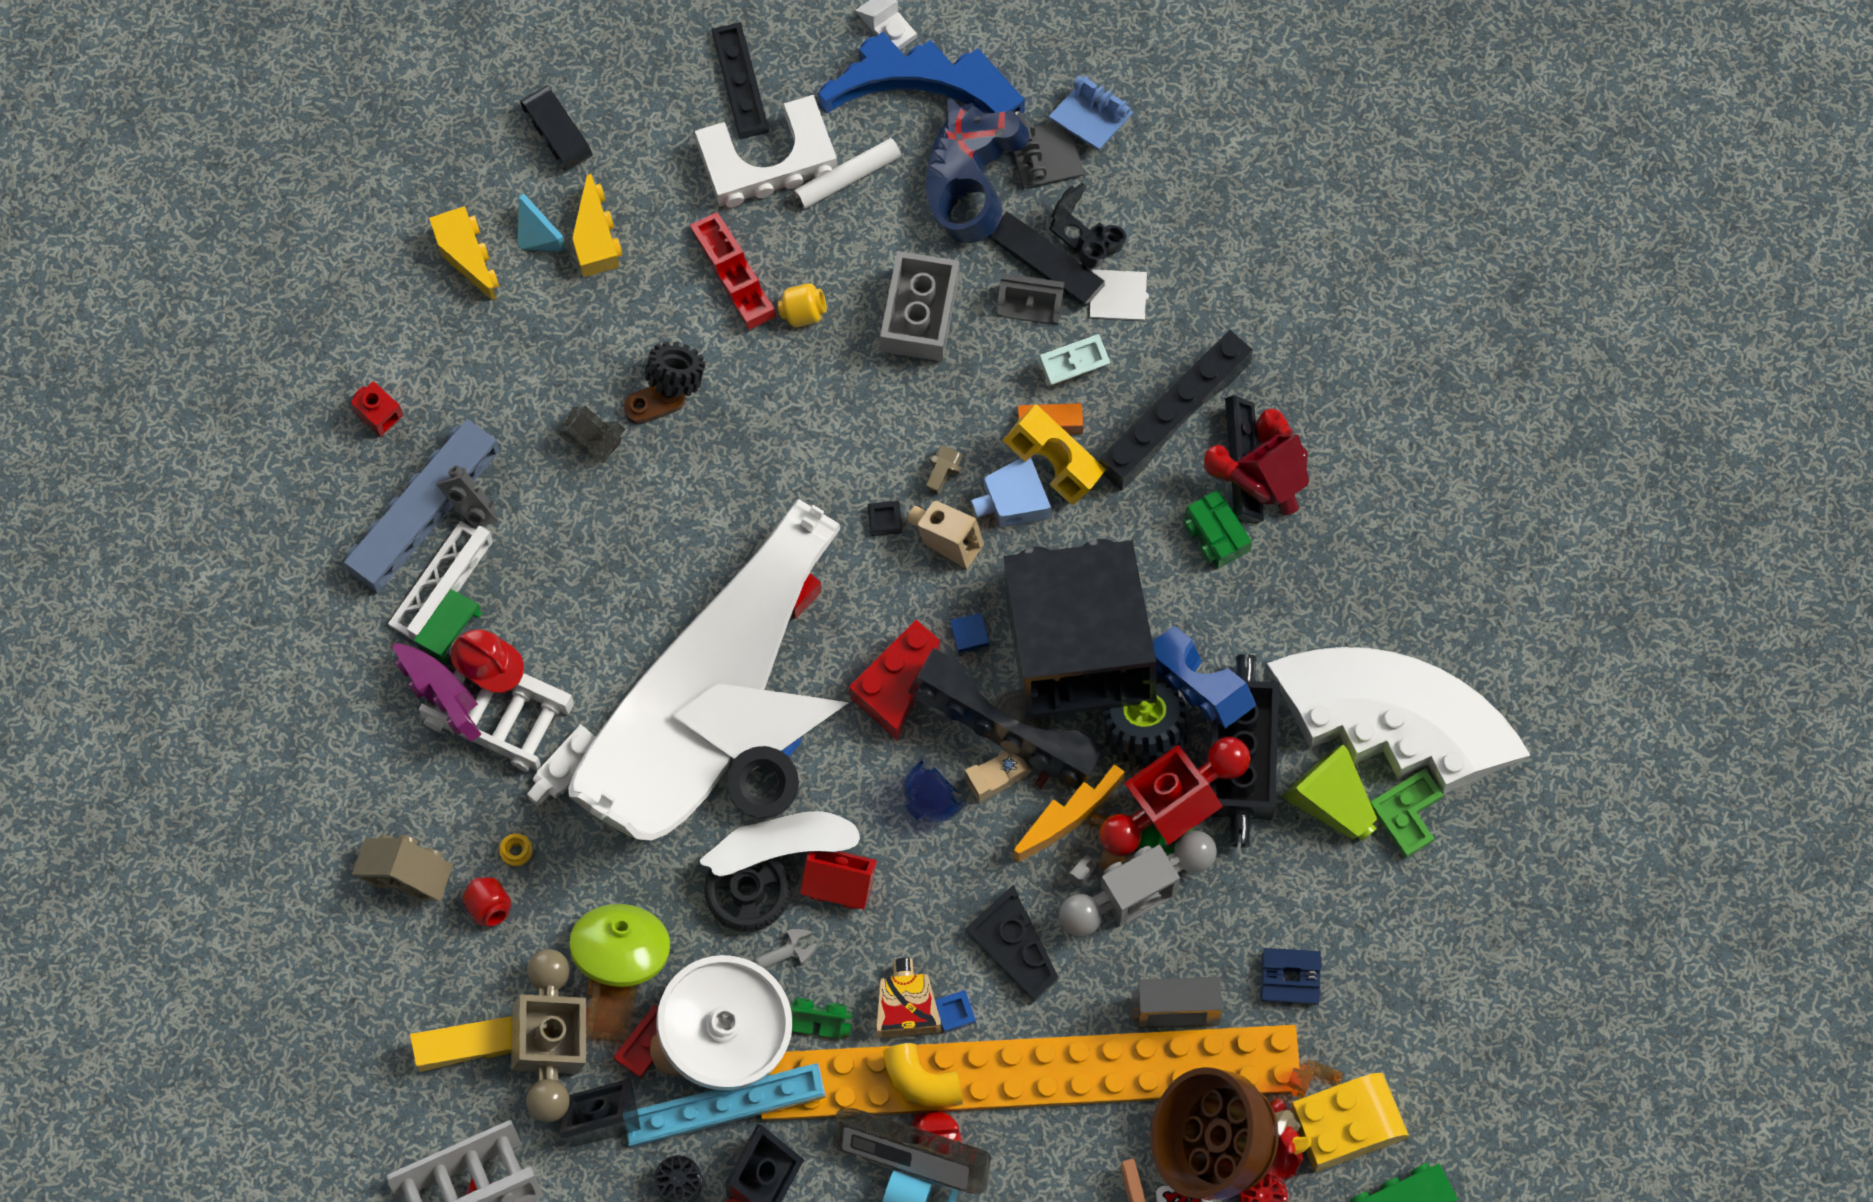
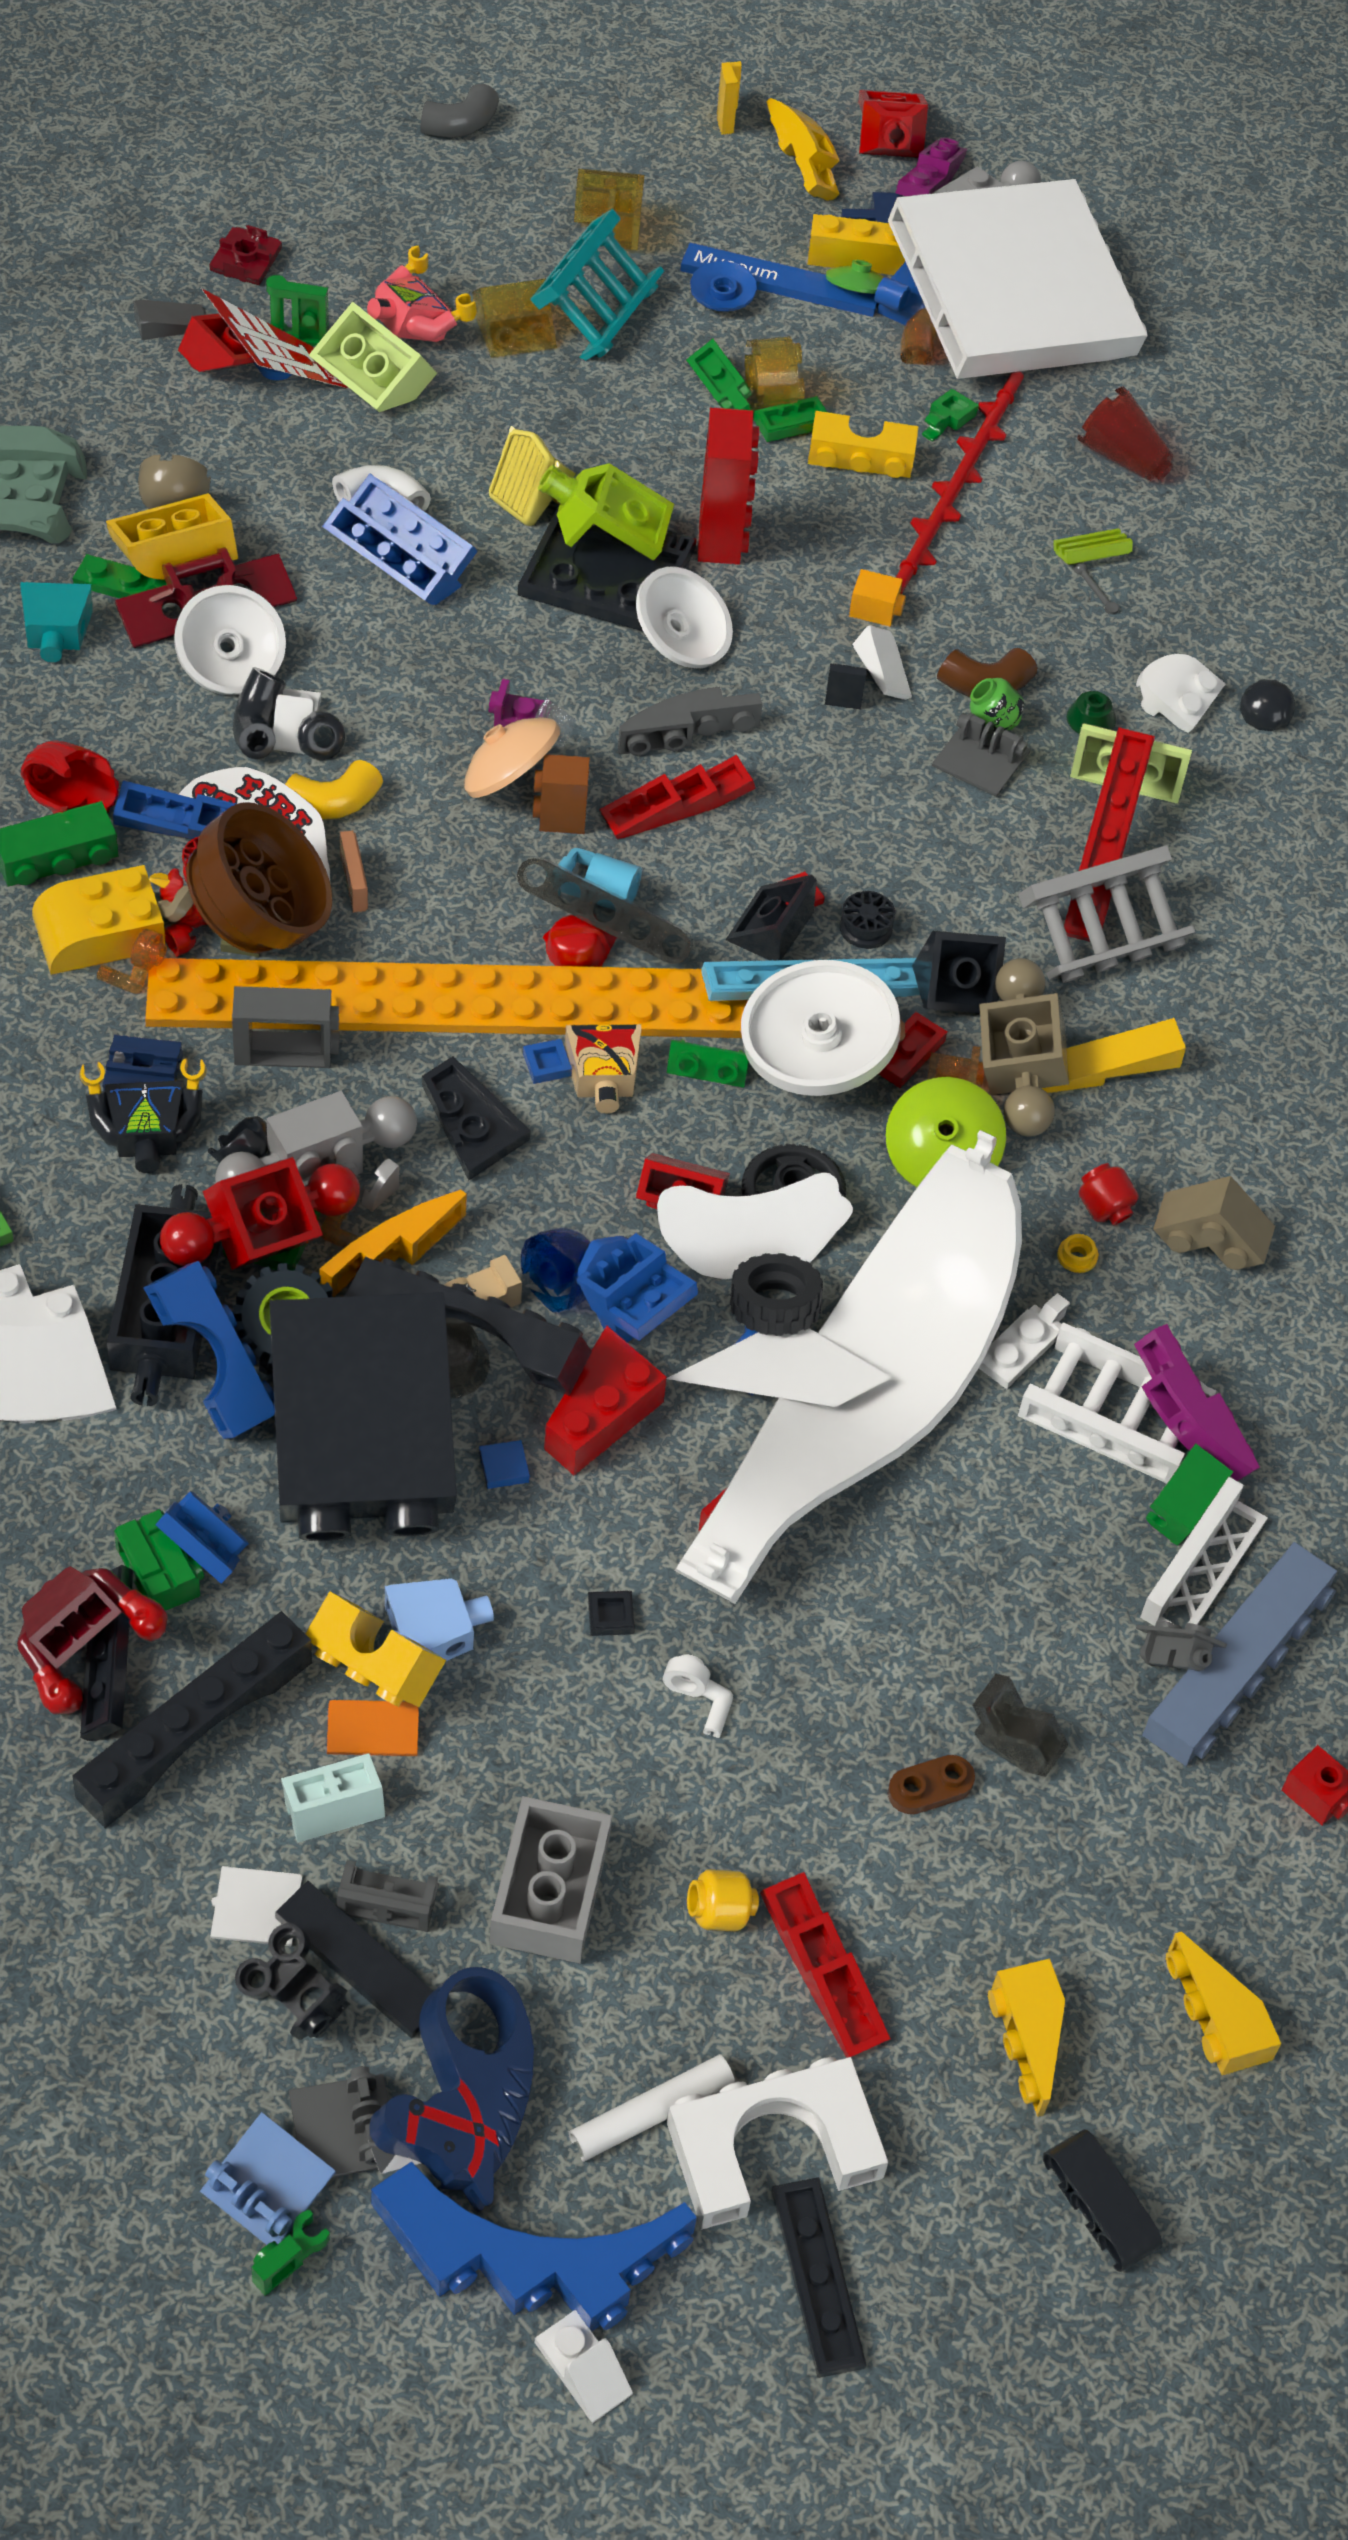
camera: 175 degrees right, 15 degrees down
red piece [451,629,524,693] -> none
medium azure slope [517,193,566,252] -> none
black tyre [644,342,705,397] -> none
light grey bar [755,929,817,969] -> none
yellow cylinder [883,1043,963,1107] -> none
tan torso [908,501,984,570] -> none
dark tan piece [926,445,963,494] -> none
lime slope [1282,745,1377,841] -> none
none -> black torso [80,1058,207,1173]
none -> blue slope [155,1491,249,1584]
none -> black hair [208,1116,268,1163]
none -> green plate [251,2210,330,2296]
none -> blue piece [576,1233,698,1343]
none -> white plate [663,1654,733,1738]

